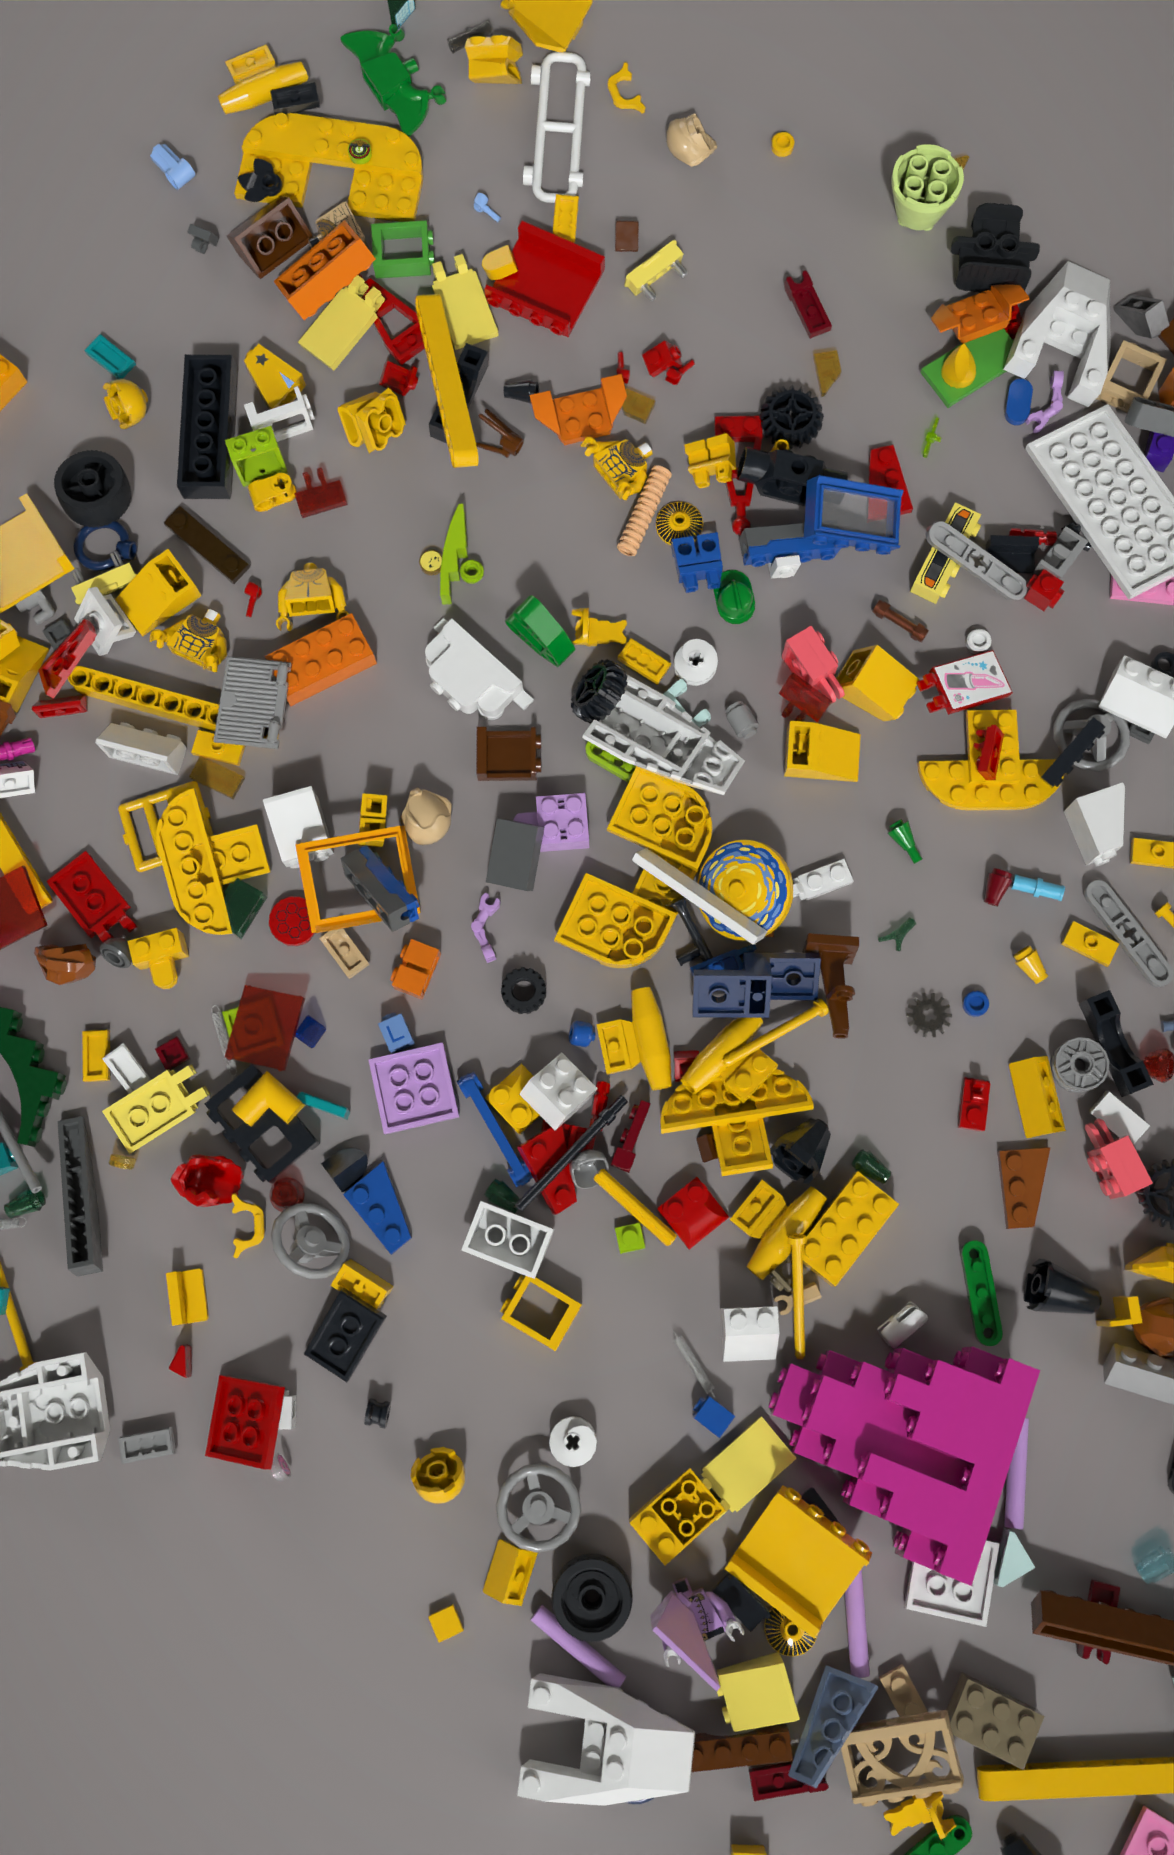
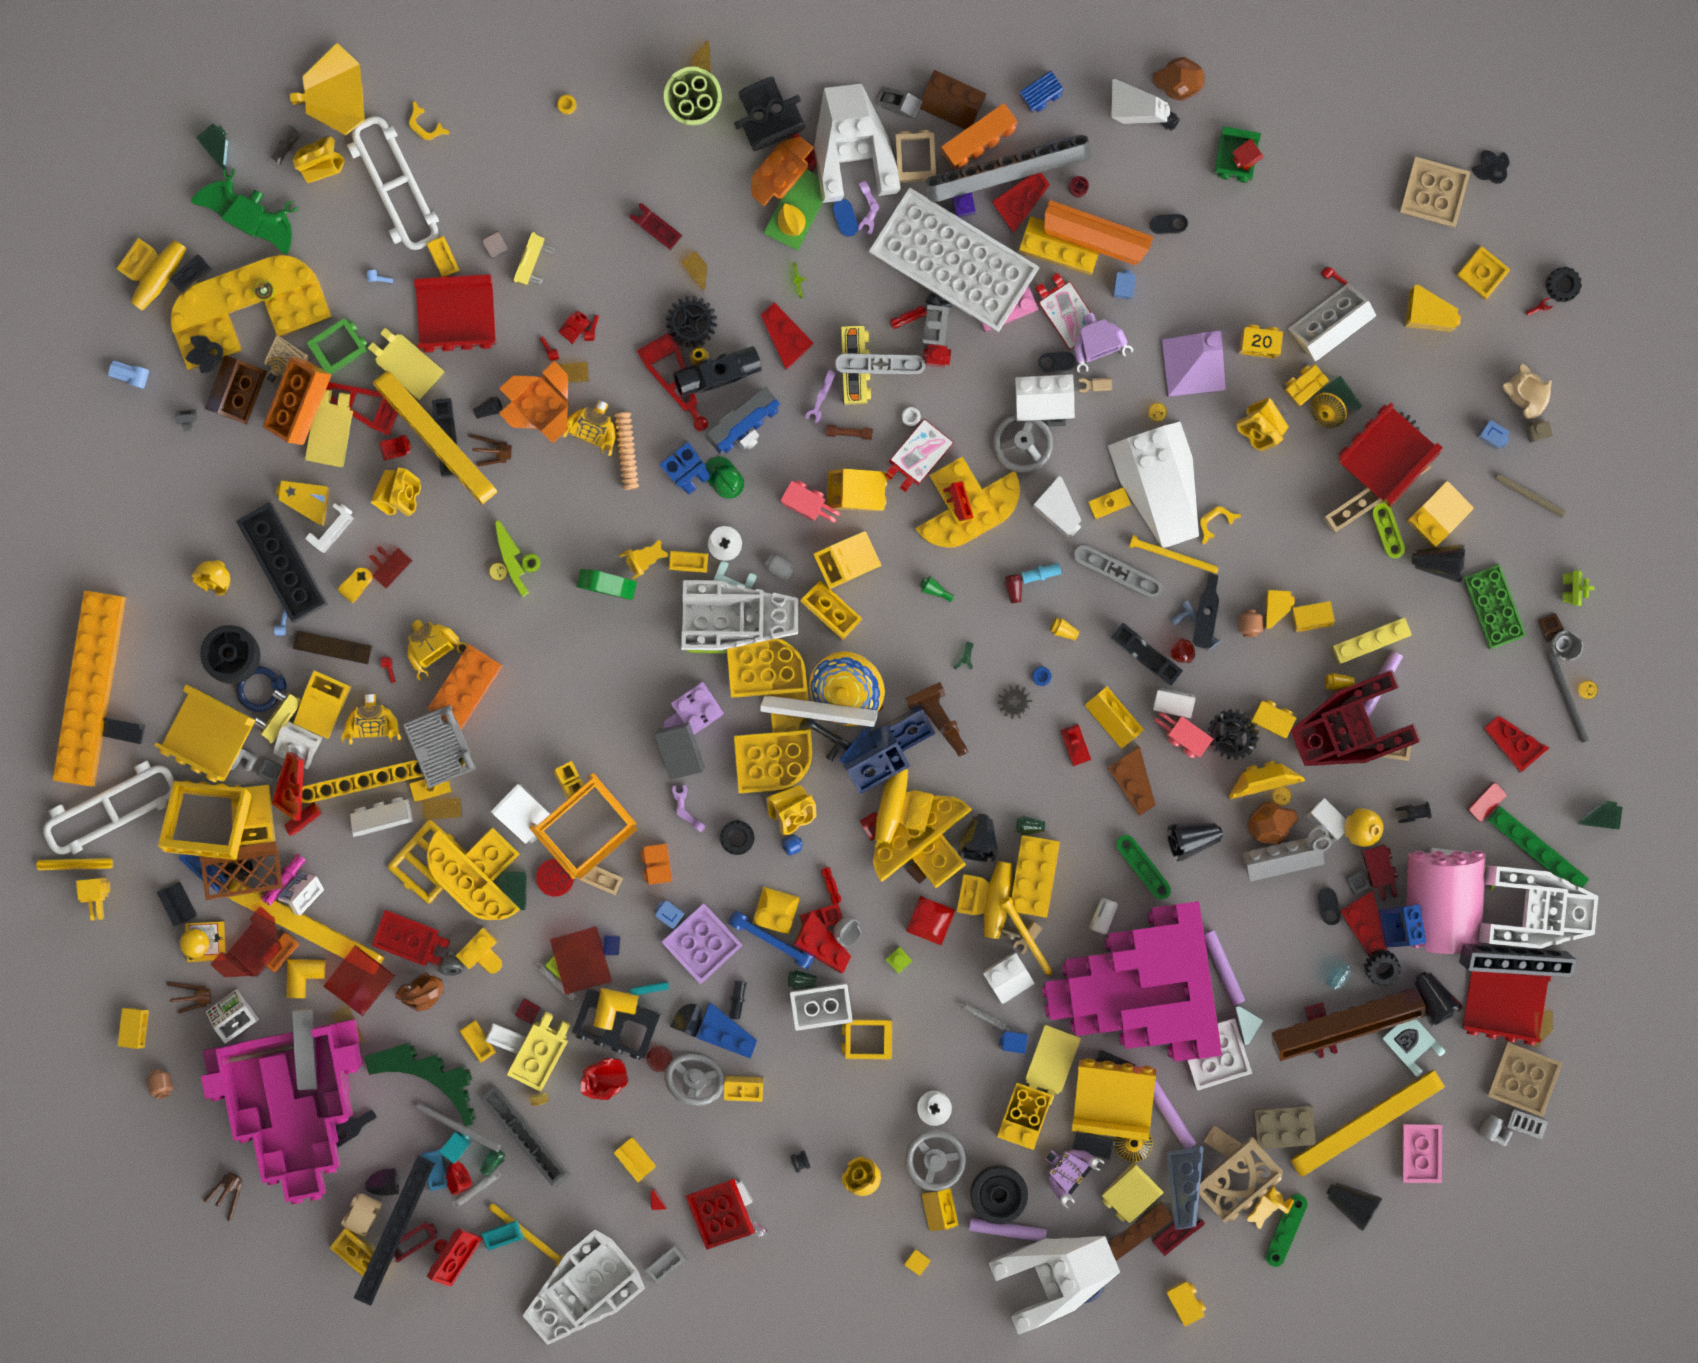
camera: 30 degrees left, 10 degrees up
teal tile [84,334,136,379] -> none
lime window [225,426,288,487] -> none
yellow helmet [231,1193,265,1258] -> none
black tile [304,1288,387,1382] -> none
dark grey piece [340,845,419,932] -> none
tan helmet [401,787,452,846] -> none
white brick [425,618,534,720] -> none
reddish brown panel [476,727,541,781] -> none
yellow piece [482,245,518,280] -> none
black bar [515,1095,628,1212] -> none
white brick [519,1053,598,1130] -> none
black gear [571,659,628,724] -> none
yellow axle [593,1168,676,1246] -> none
yellow plate [596,987,672,1091] -> none
dark red plate [611,1100,651,1173] -> none
lavender slope [650,1590,720,1691] -> none
dish [656,502,703,546] -> none
tan helmet [667,113,717,167] -> none
yellow hips [684,433,736,489] -> none
yellow bar [723,999,829,1066] -> none
clear red hinge [778,672,833,723] -> none
white hinge [793,859,854,901] -> none
window [804,475,904,555] -> none
black panel [986,535,1039,573] -> none
black piece [1040,717,1105,788] -> none
light grey wheel [1051,1037,1109,1093] -> none
yellow plate [1061,921,1119,967] -> none
yellow panel [1096,1296,1142,1327] -> none
none -> light blue hand [274,609,287,636]
none -> orange piece [499,376,568,443]
none -> black axle [729,980,747,1020]
none -> yellow piece [766,784,816,835]
none -> yellow slope [800,580,862,641]
none -> lavender piece [806,370,836,423]

